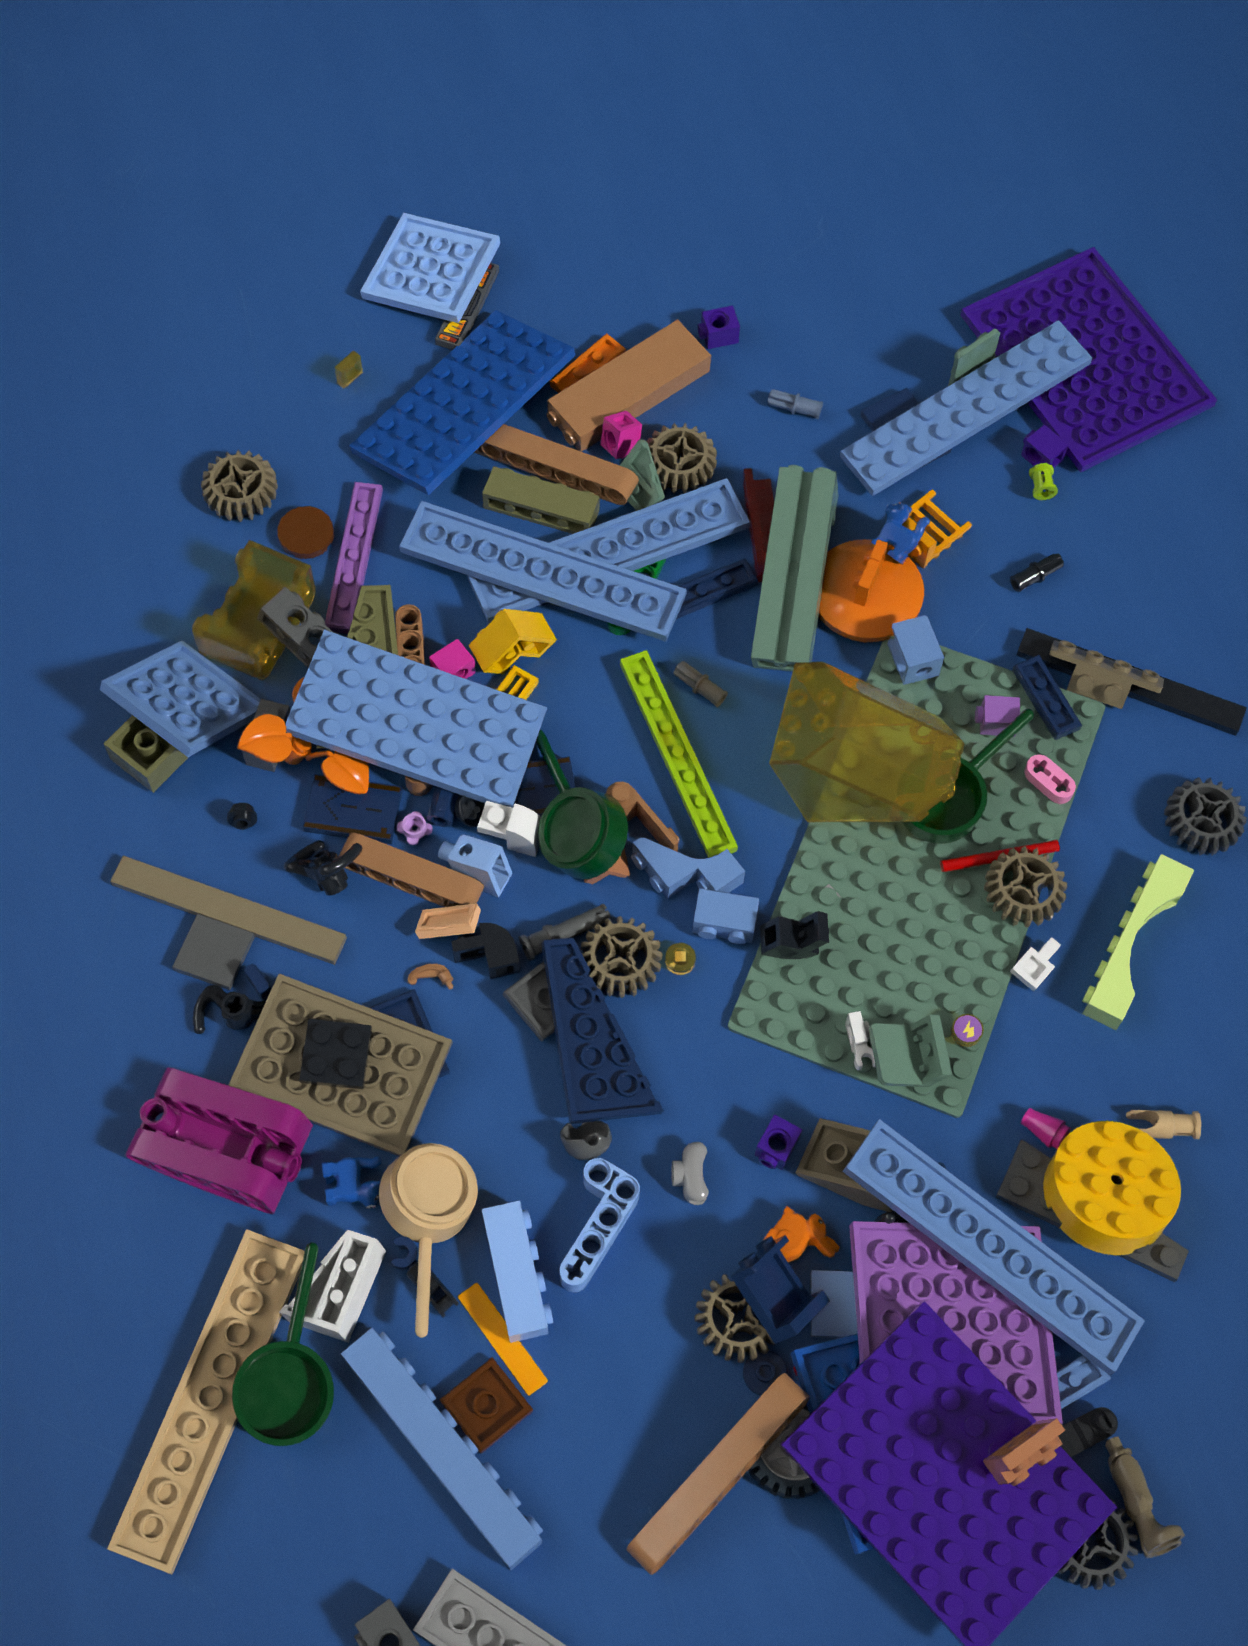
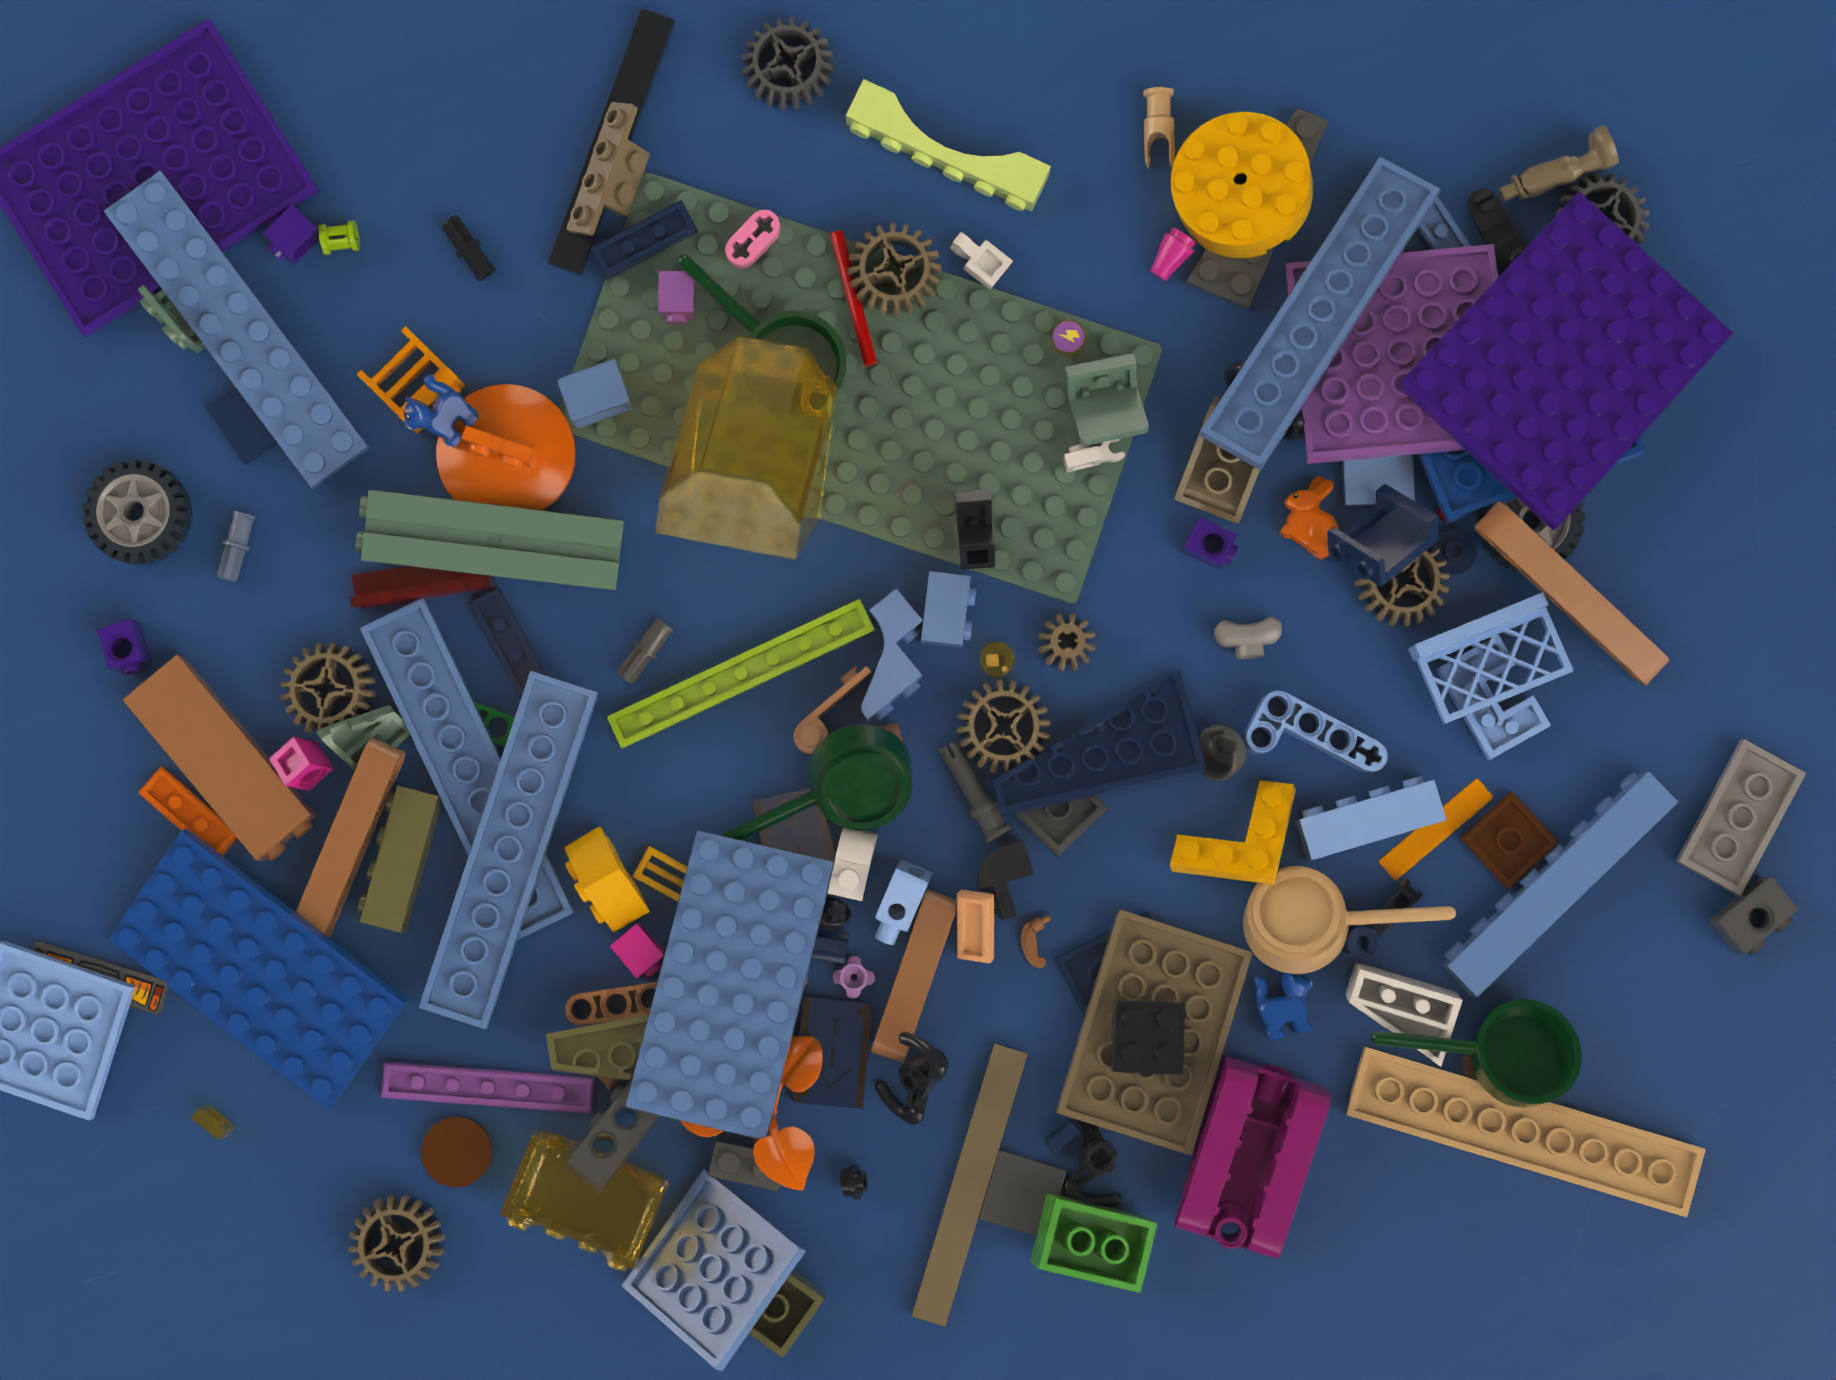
camera: 90 degrees left, 20 degrees up
nougat plate [983,1418,1065,1486] -> none
none -> wheel [82,460,192,565]
none -> bright green brick [1030,1193,1158,1293]
none -> dark tan gear [1038,613,1096,672]
none -> yellow plate [1170,780,1296,885]
none -> light blue fence [1408,592,1574,725]
none -> light blue plate [1436,634,1551,760]

